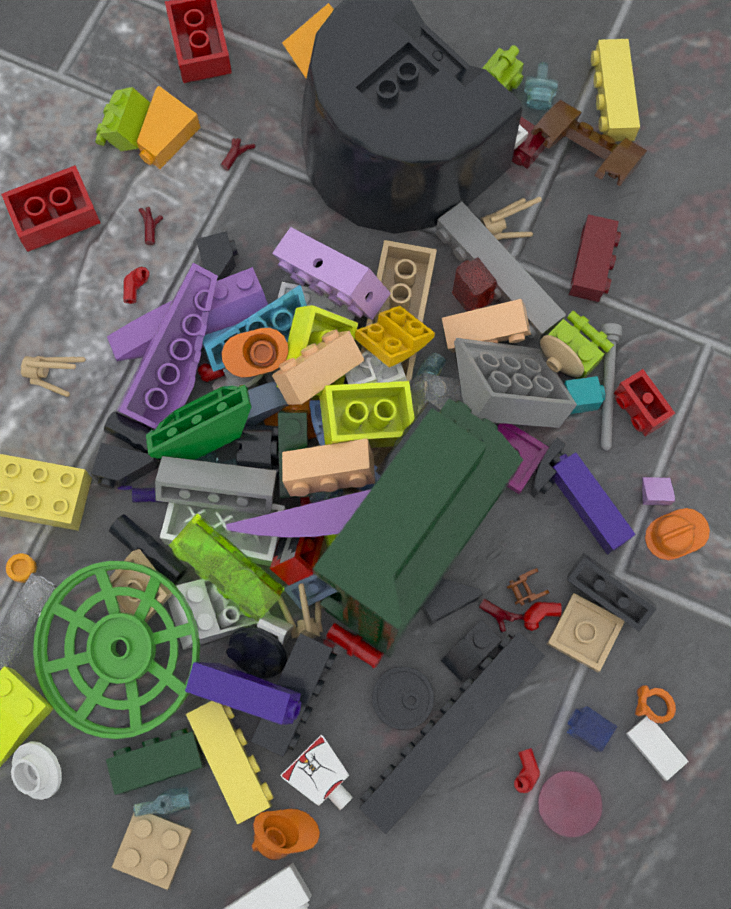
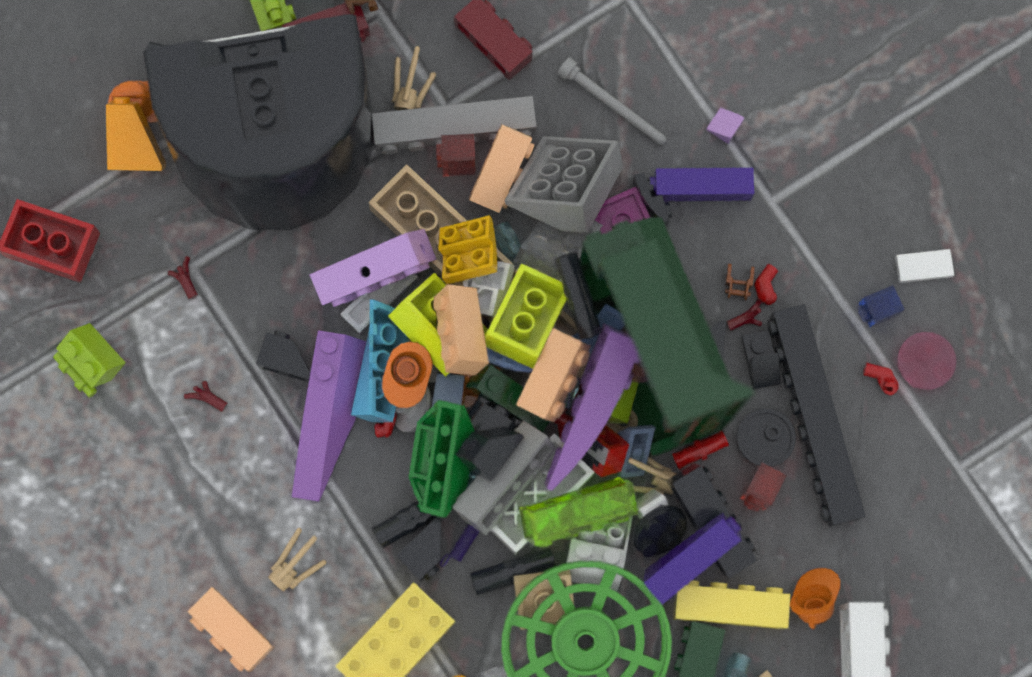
camera: 60 degrees left, 5 degrees up
red brick [1,165,101,252] -> none
medium lavender wedge [116,263,218,429] -> none
red arm [123,267,150,304] -> none
light orange slope [137,86,200,169] -> none
white torso [280,735,353,810] -> none
tan dish [540,335,584,378] -> none
tan plate [547,593,625,672] -> none
lime brick [548,310,614,379] -> none
teal brick [564,376,605,414] -> none
black brick [567,553,657,632] -> none
red brick [614,369,675,437] -> none
orange piece [635,685,676,724] -> none
orange piece [645,508,710,560] -> none
none -> black slope [455,427,524,481]
none -> clear red brick [740,463,787,512]

